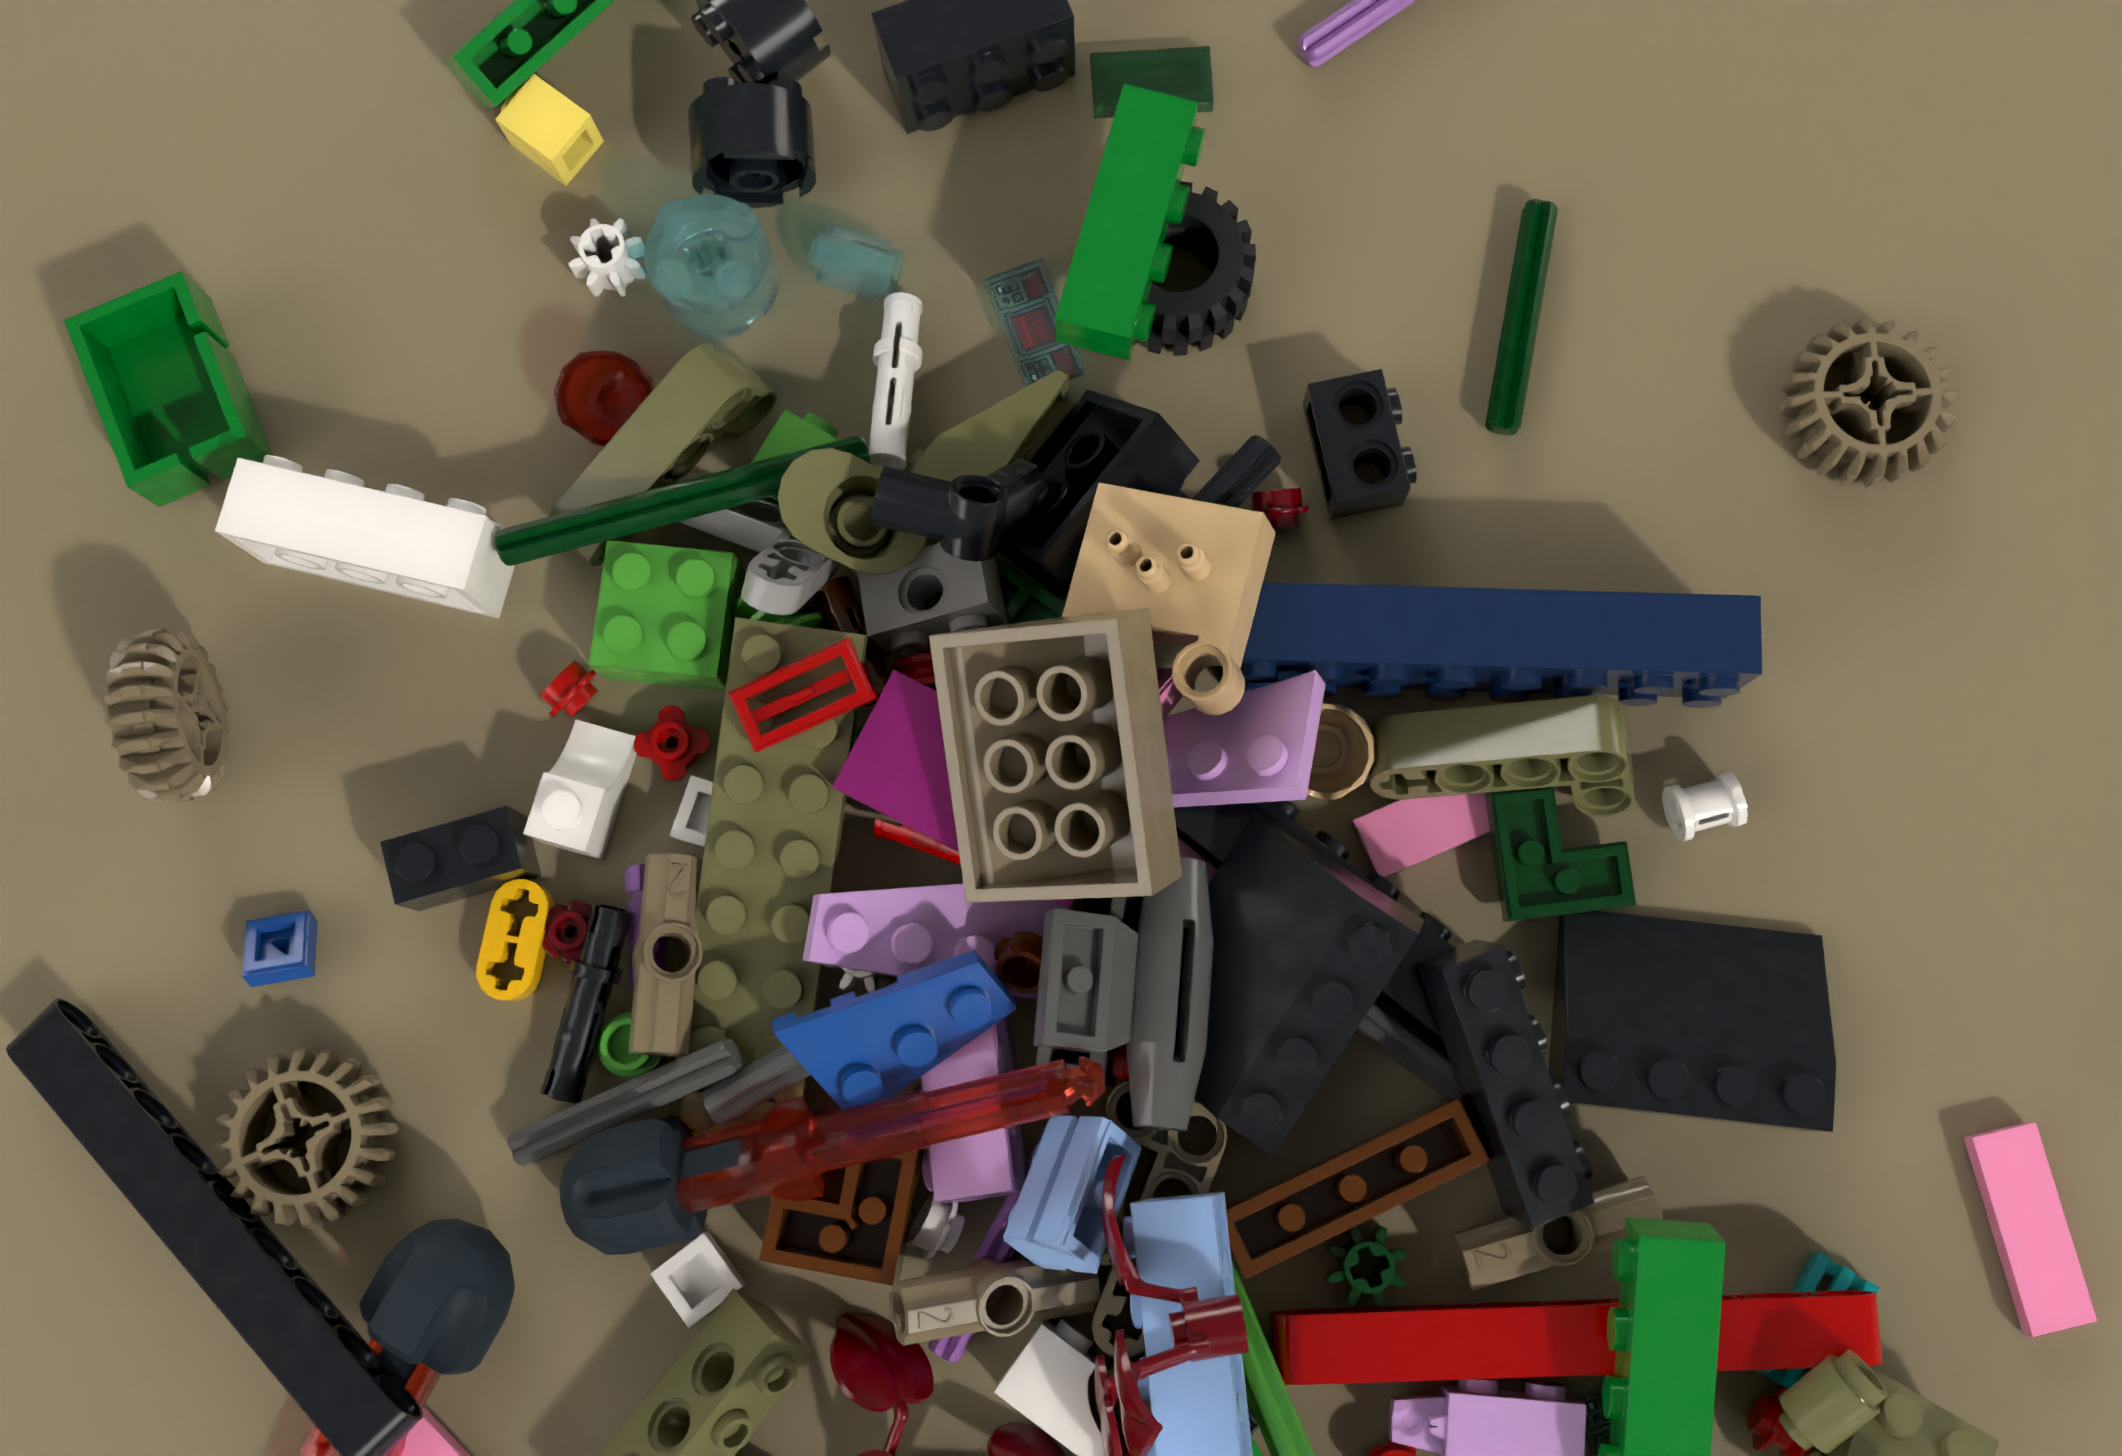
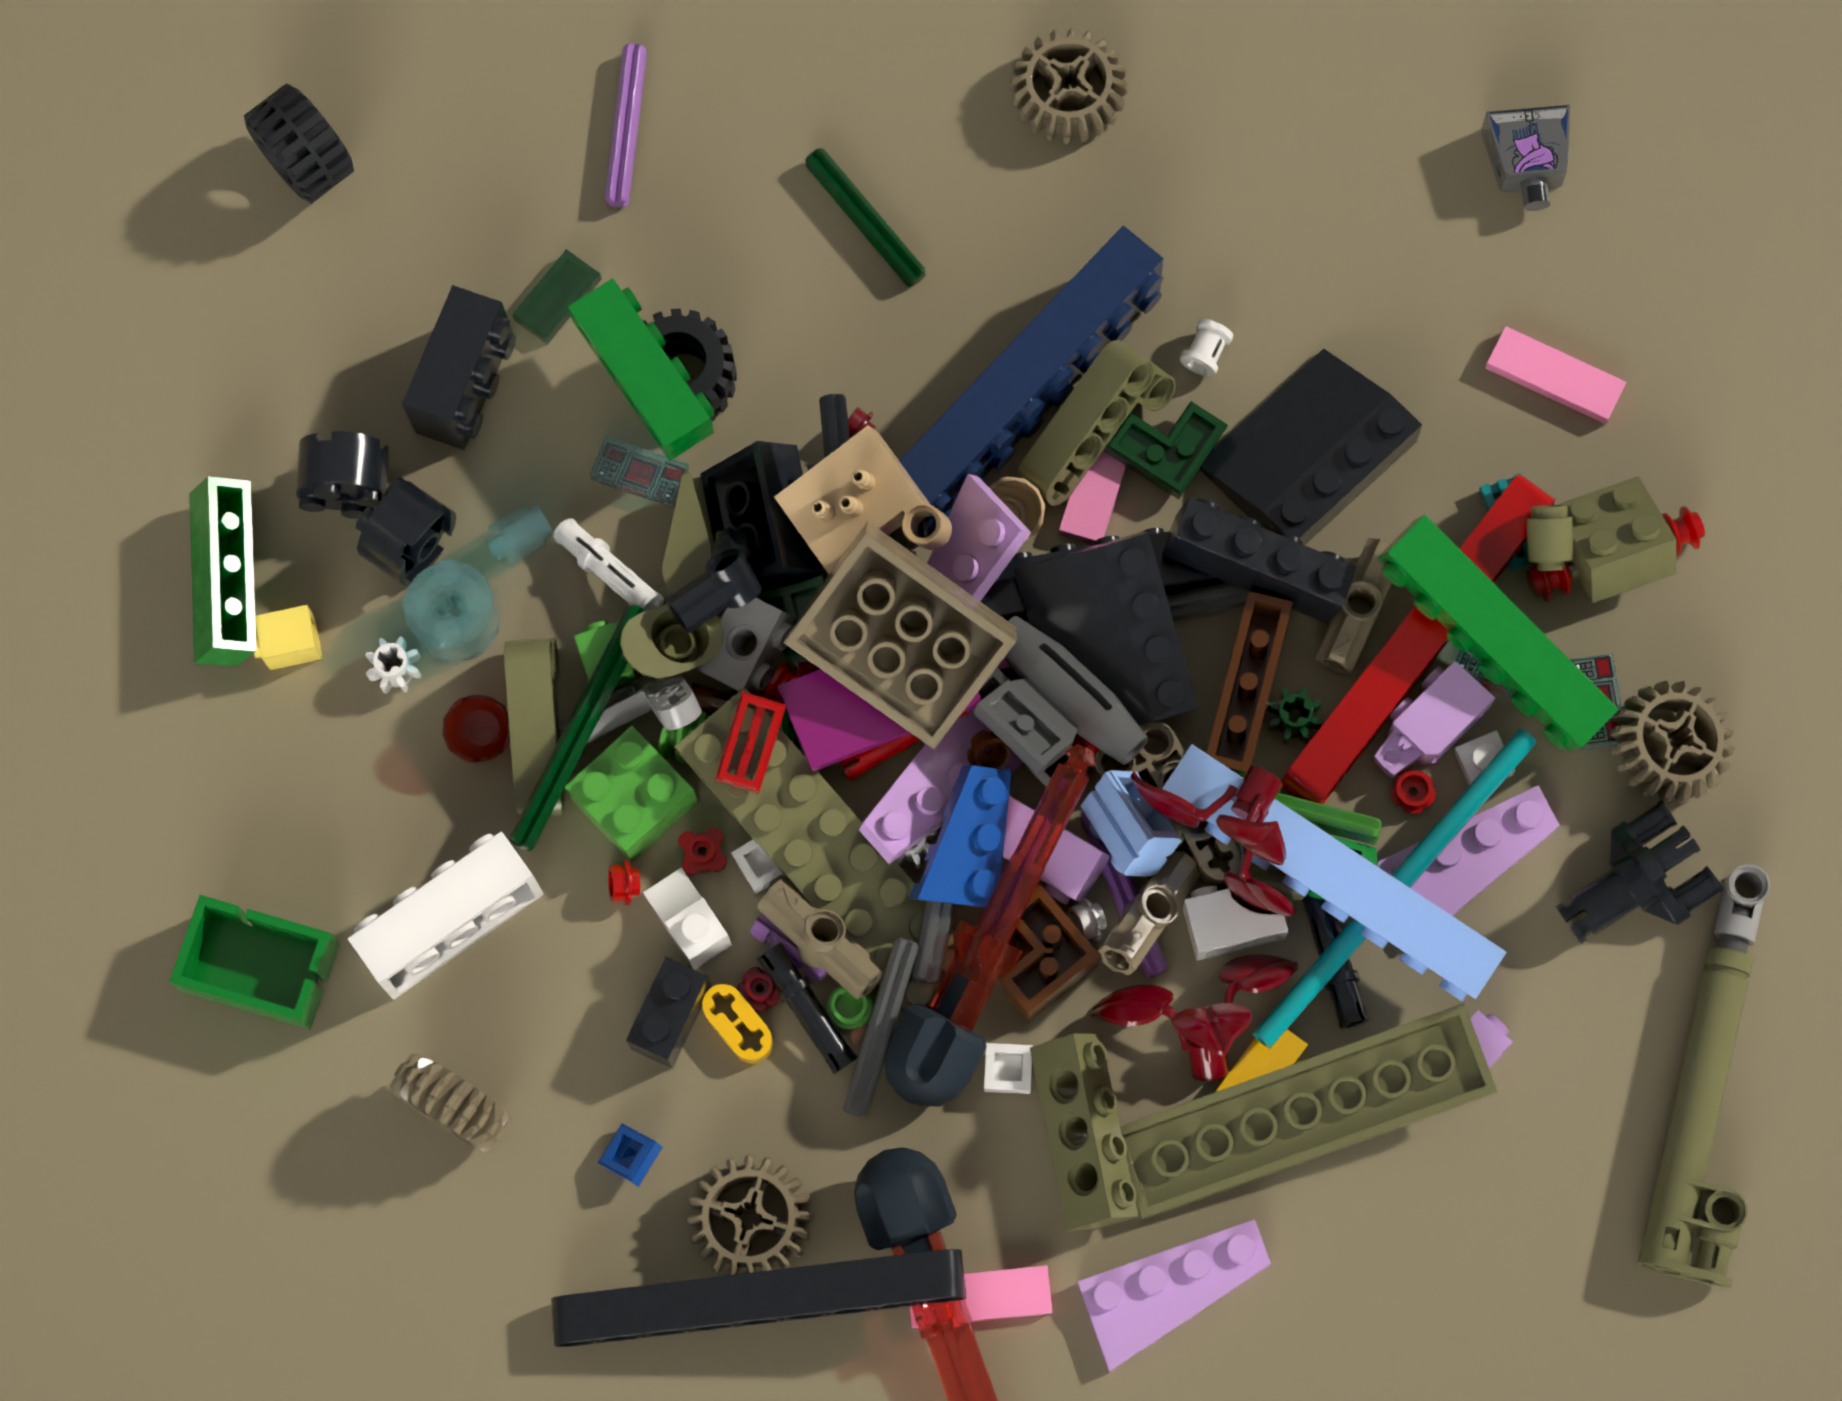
camera: 50 degrees left, 5 degrees down
black brick [1302,369,1417,520] -> none

